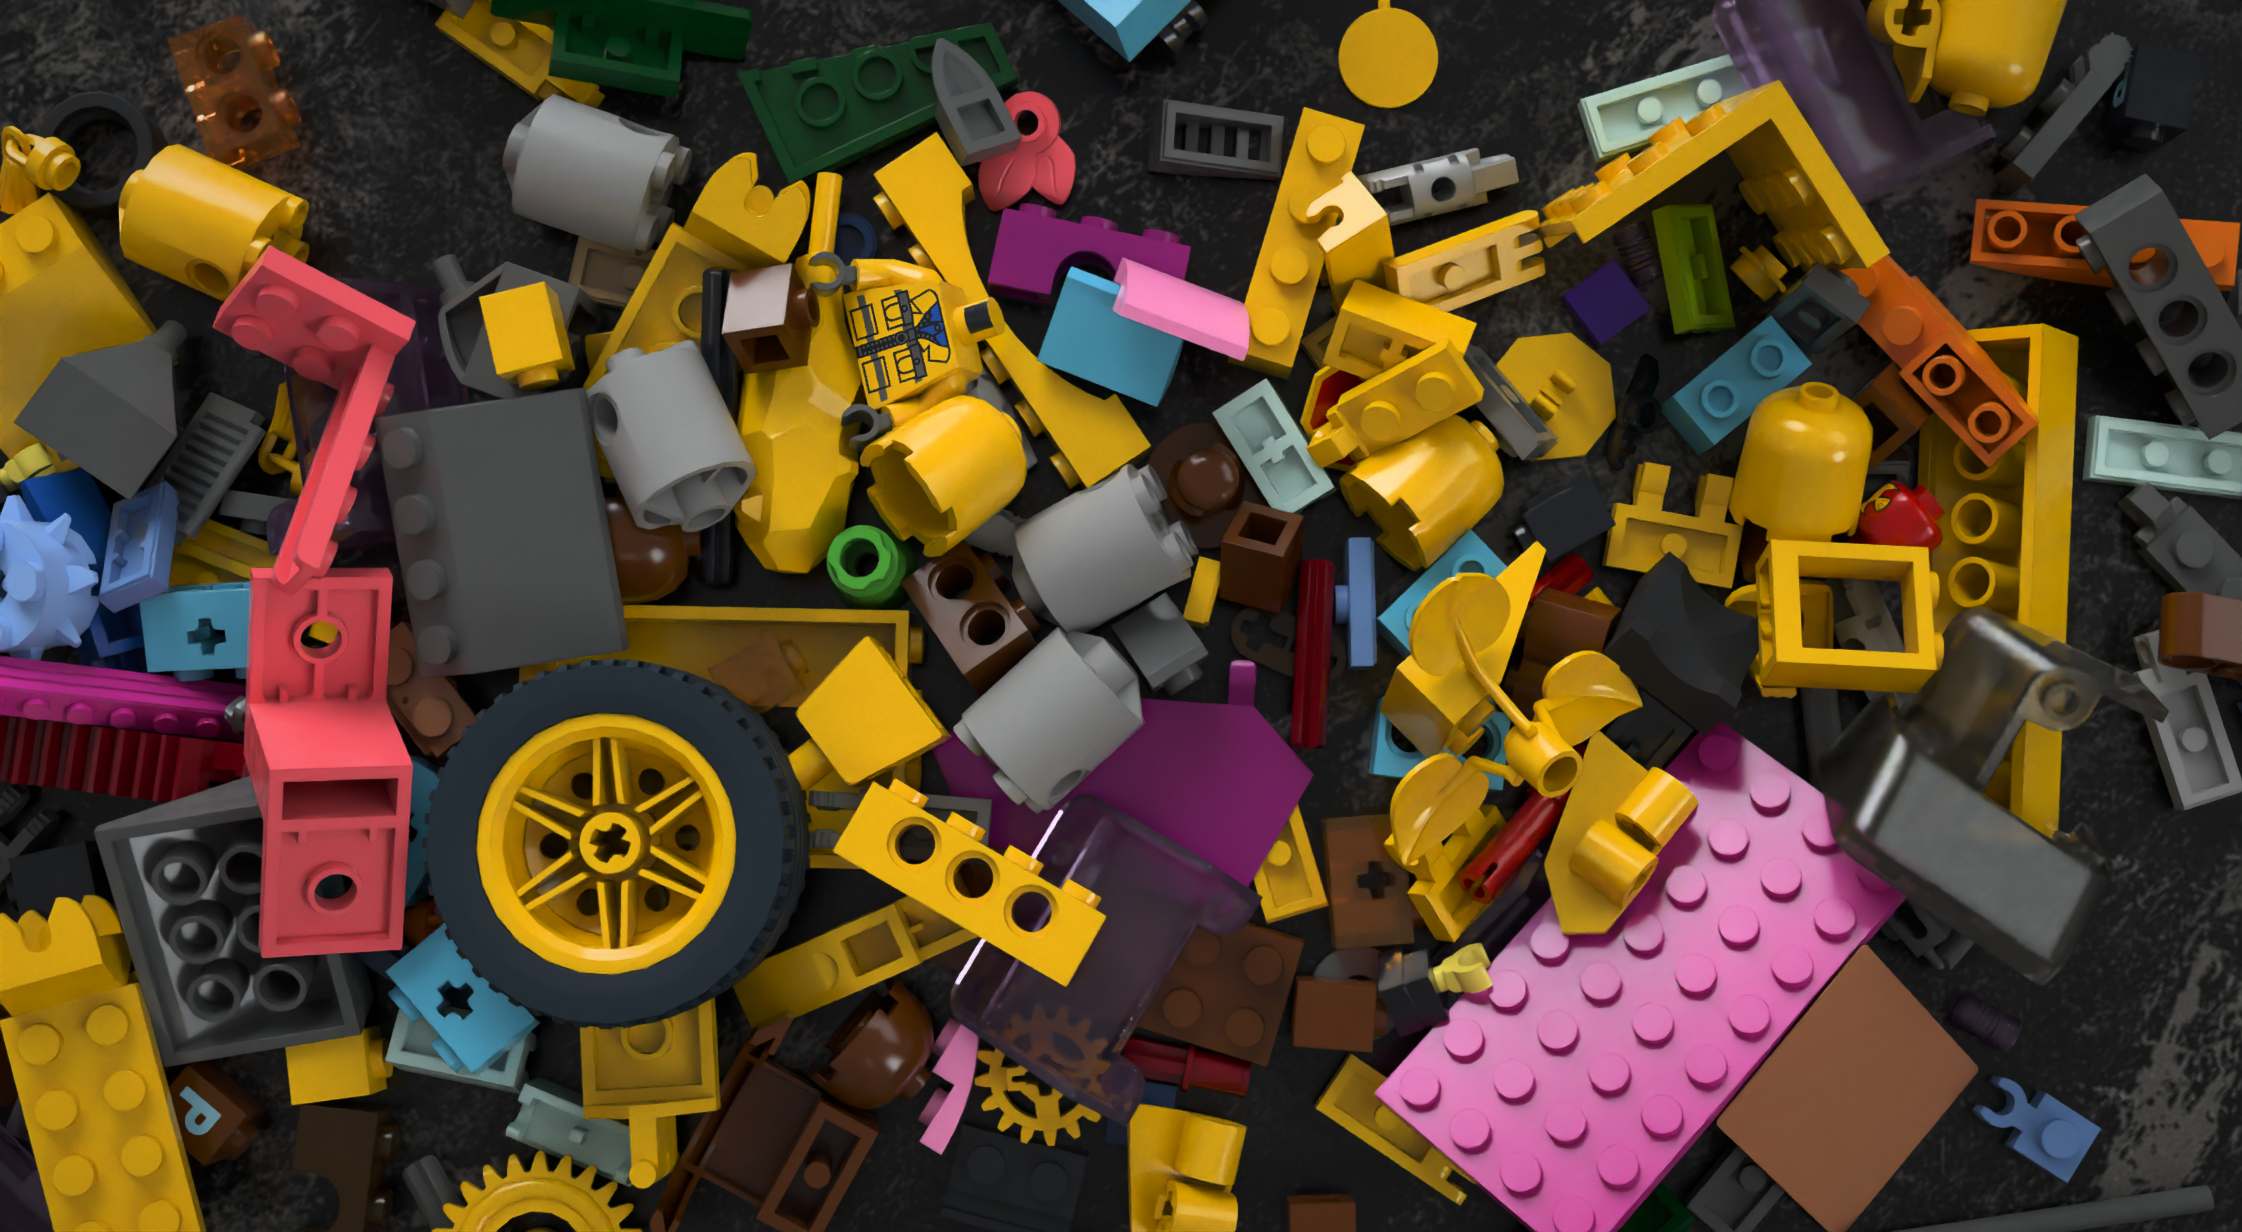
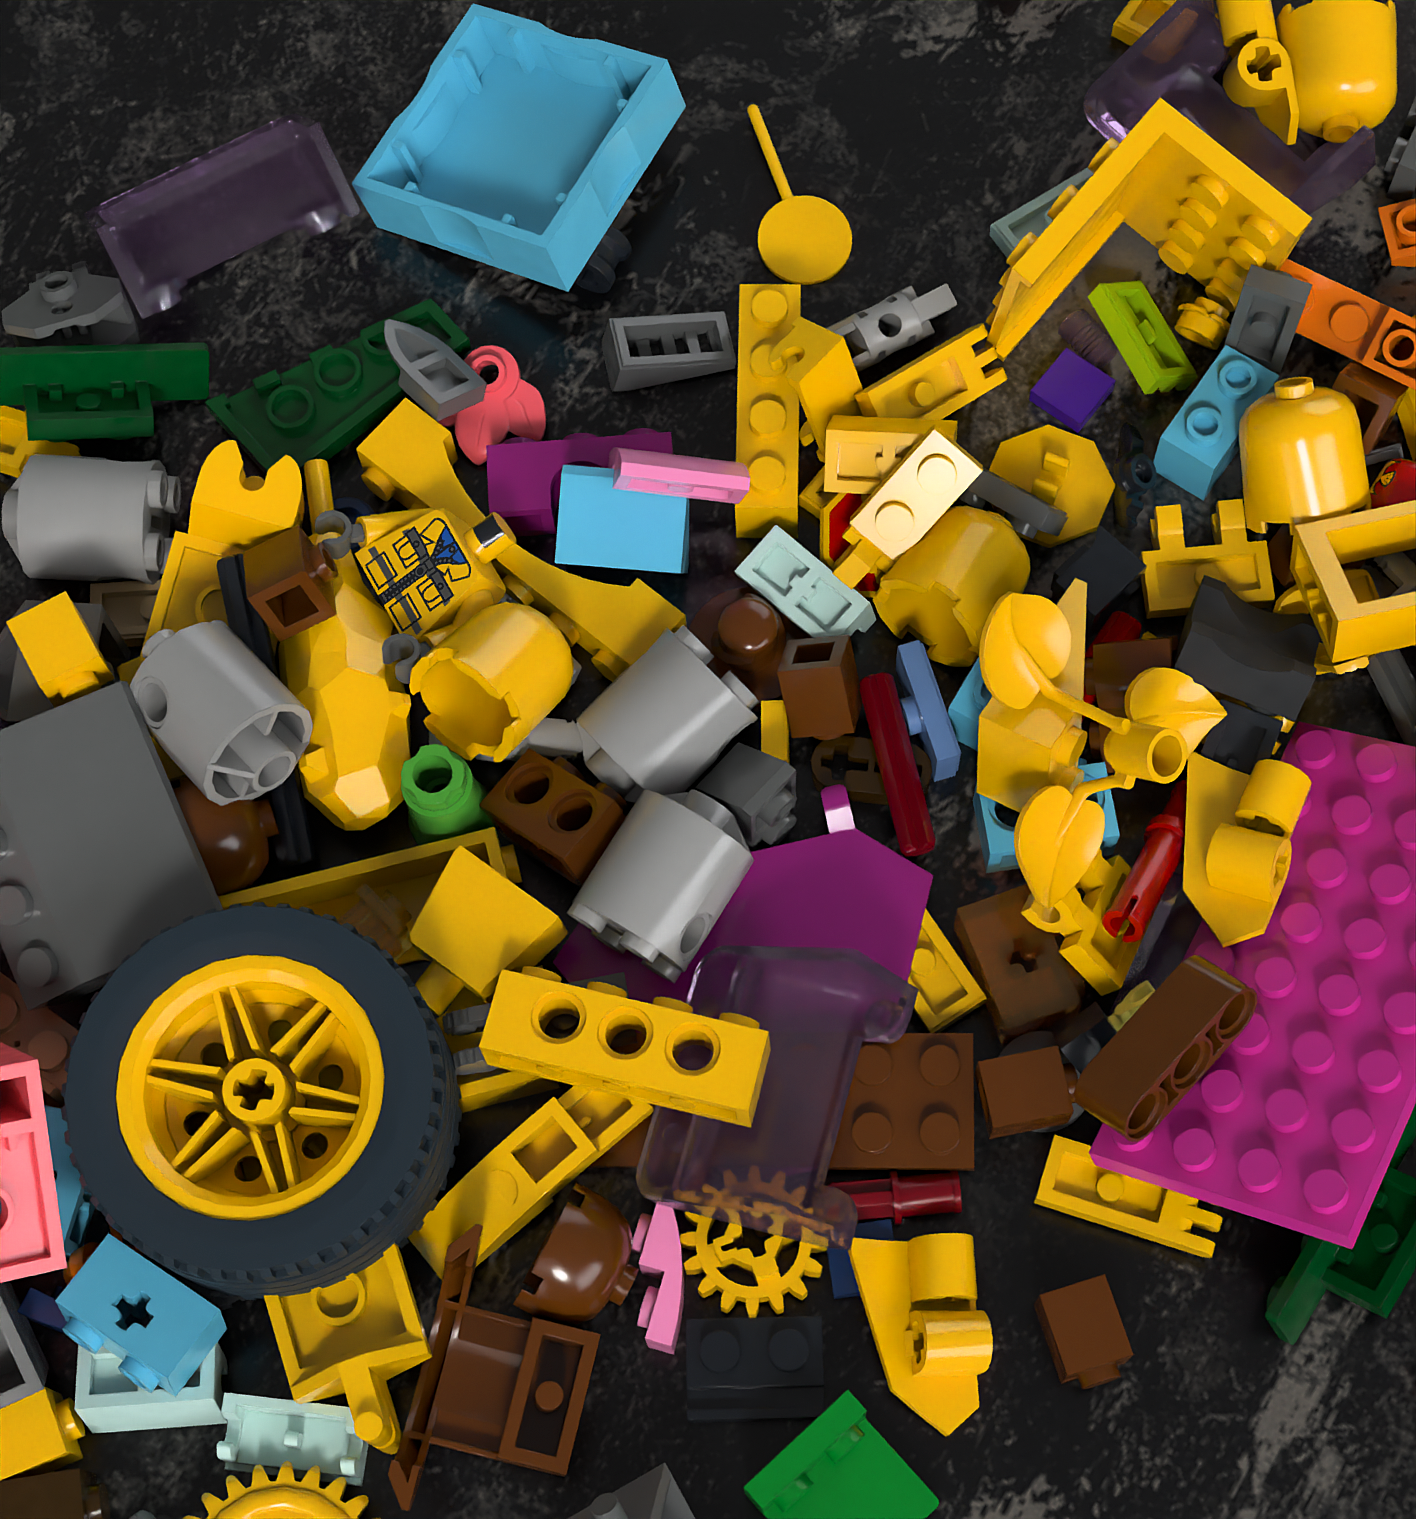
camera: 10 degrees left, 15 degrees down
none -> reddish brown beam [1074,955,1258,1142]

